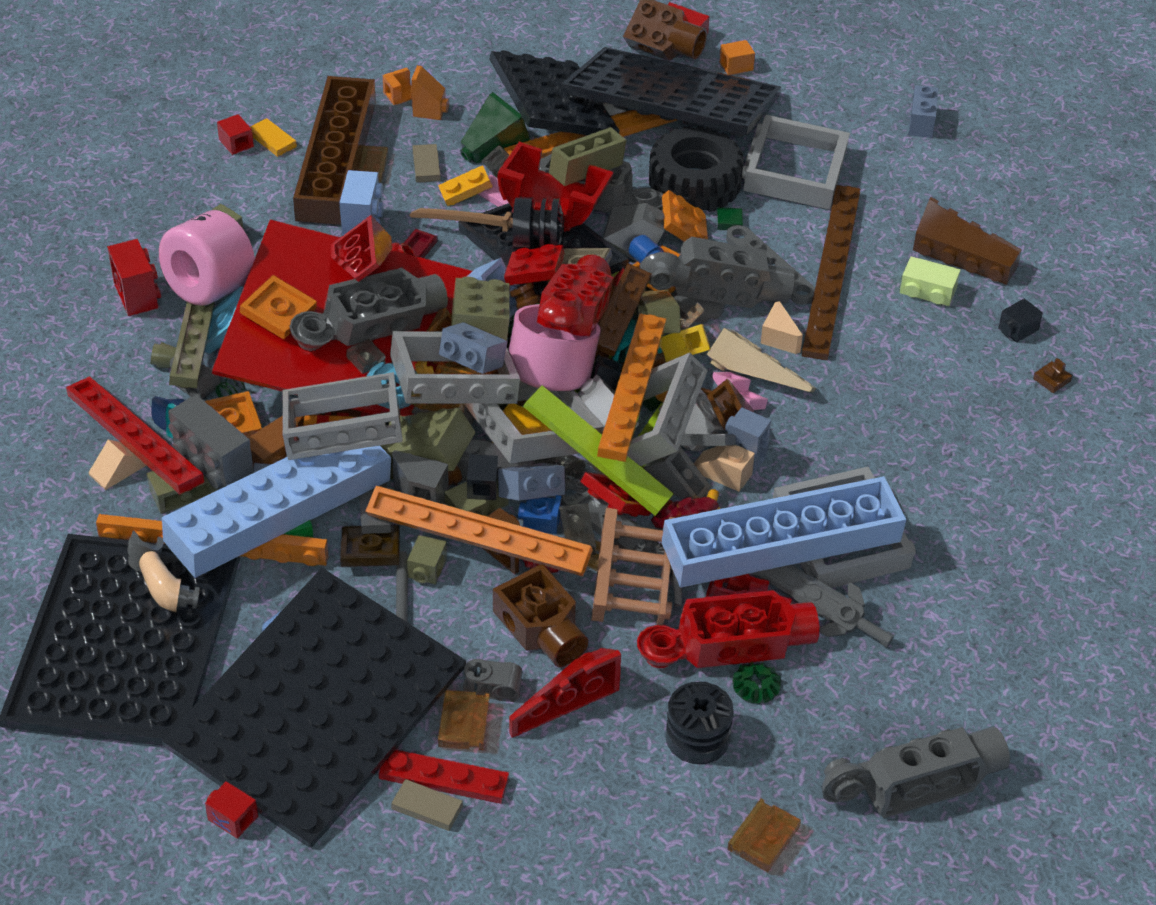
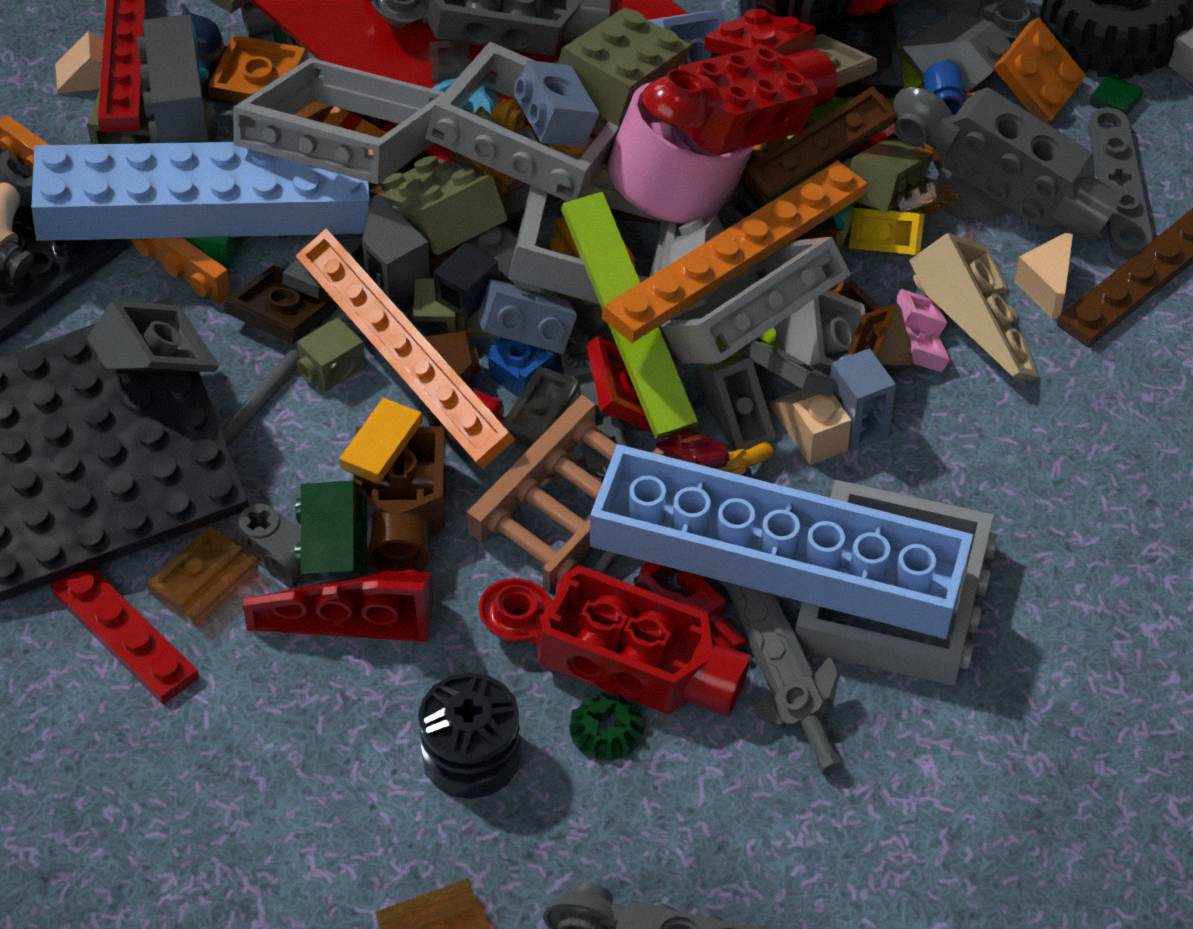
camera: 35 degrees right, 5 degrees up
dark tan tile [391,779,463,831] -> none
none -> dark grey slope [87,300,219,372]
none -> dark green brick [295,480,368,581]
none -> light orange tile [339,397,422,484]

